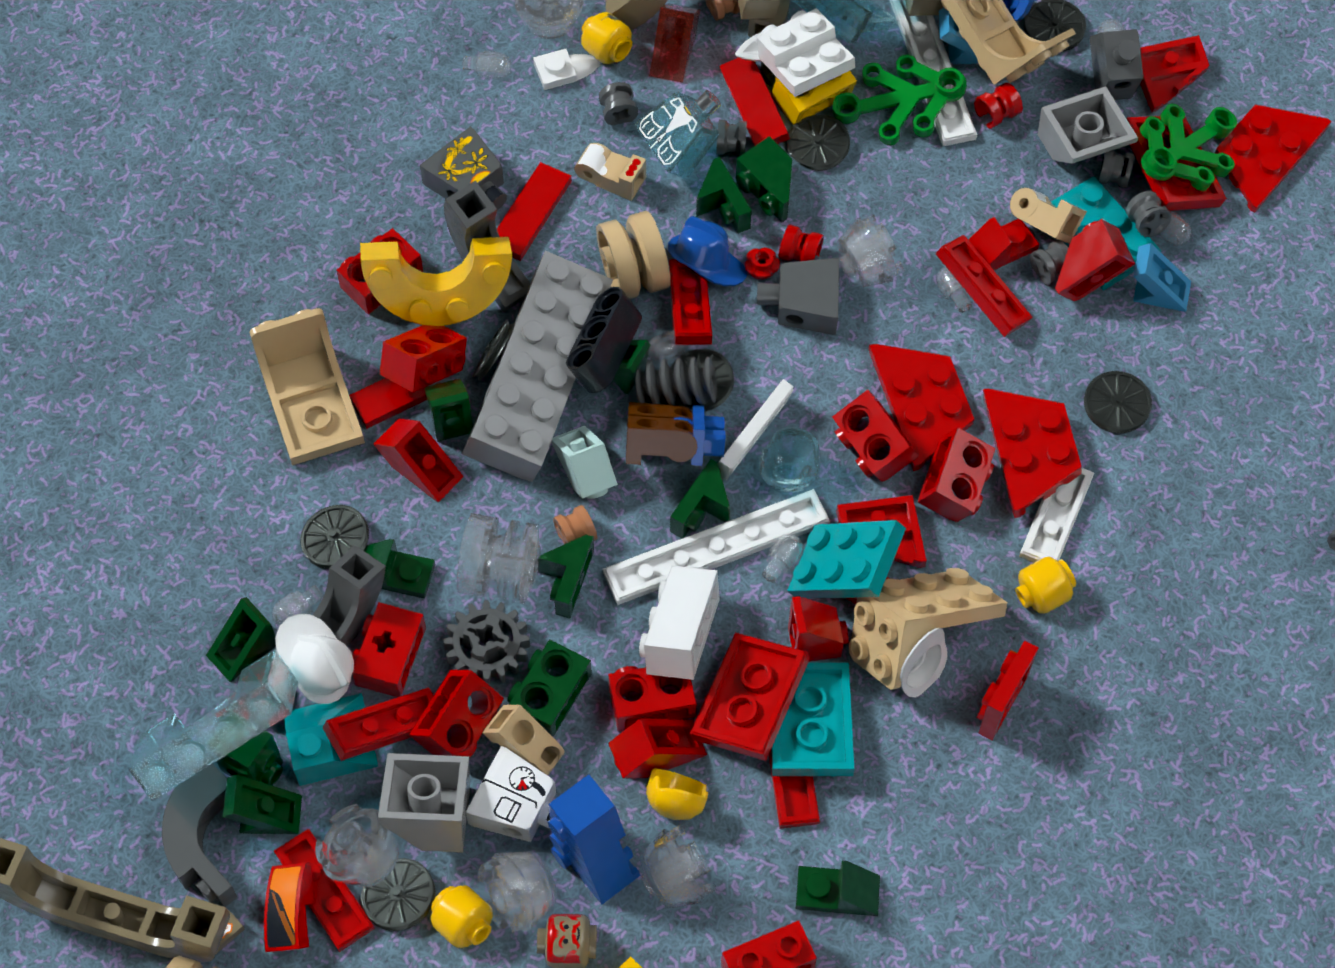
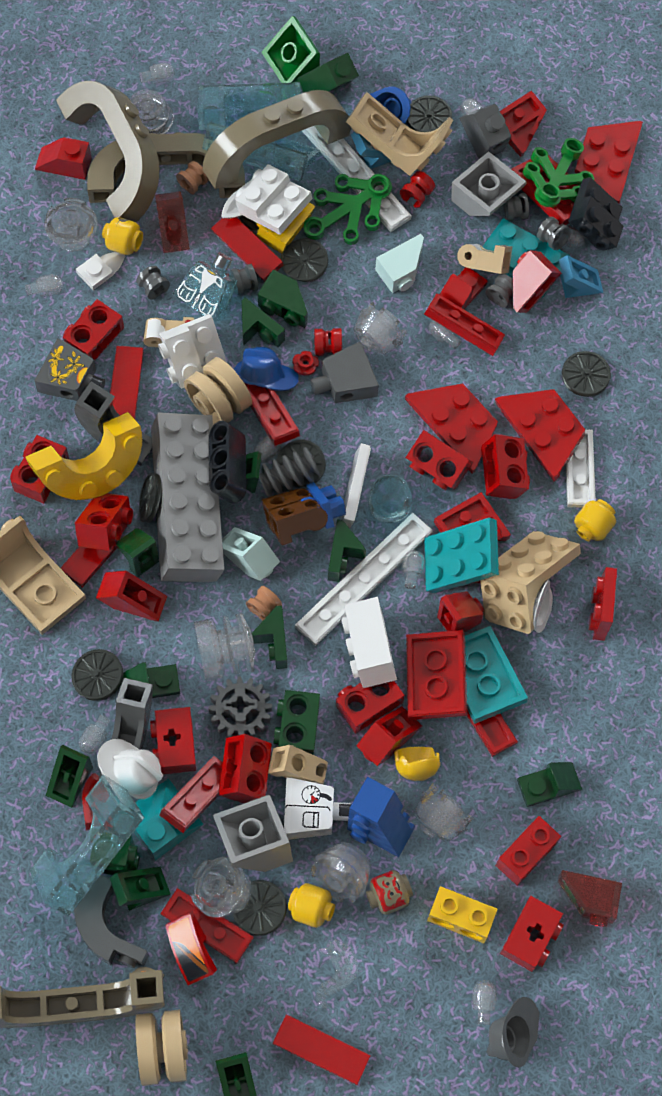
camera: 25 degrees left, 5 degrees up
none -> red brick [63,299,124,361]
none -> white plate [158,314,227,389]
none -> light aqua slope [375,234,424,293]
none -> black plate [568,177,624,251]

